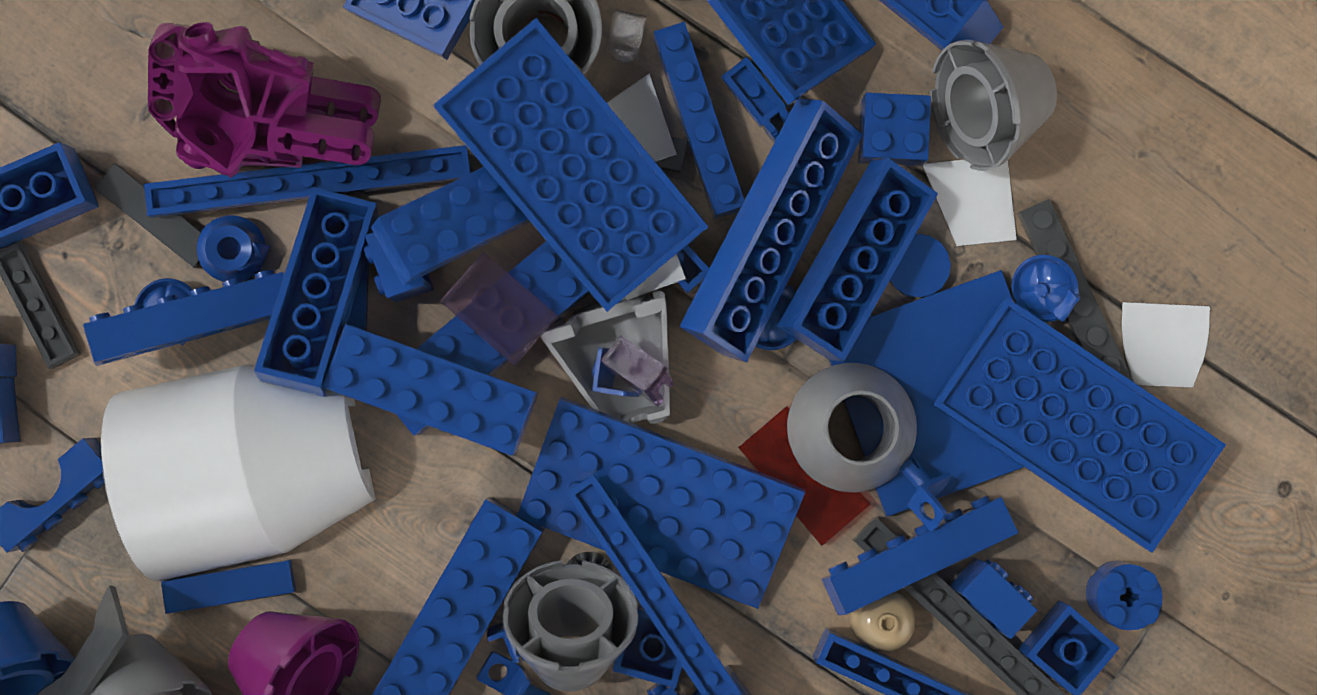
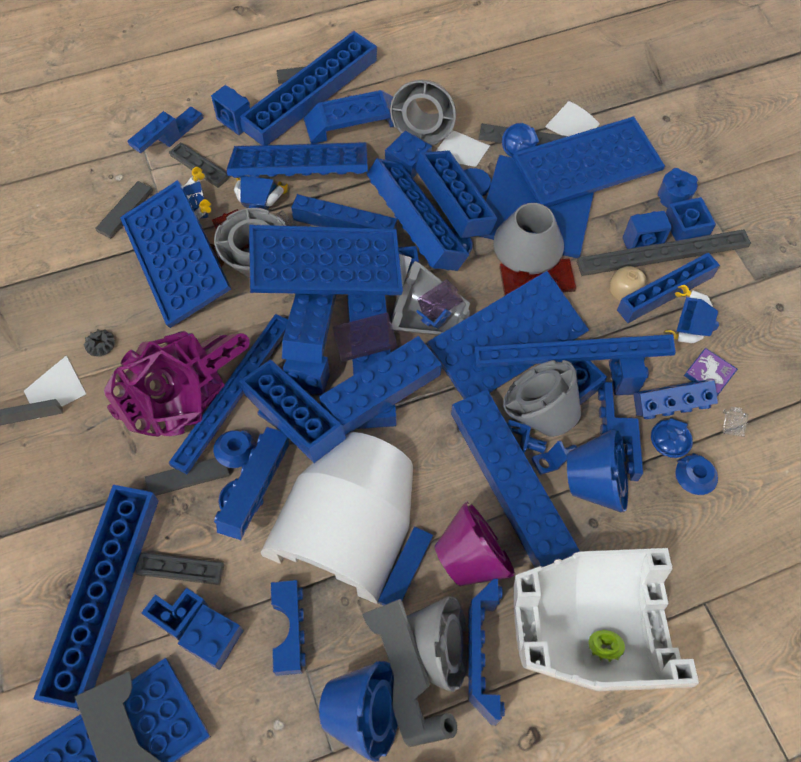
camera: 55 degrees left, 25 degrees down
blue hinge [721,57,789,143] -> none
blue brick [821,495,1018,615] -> none
blue bracket [900,457,953,532] -> none

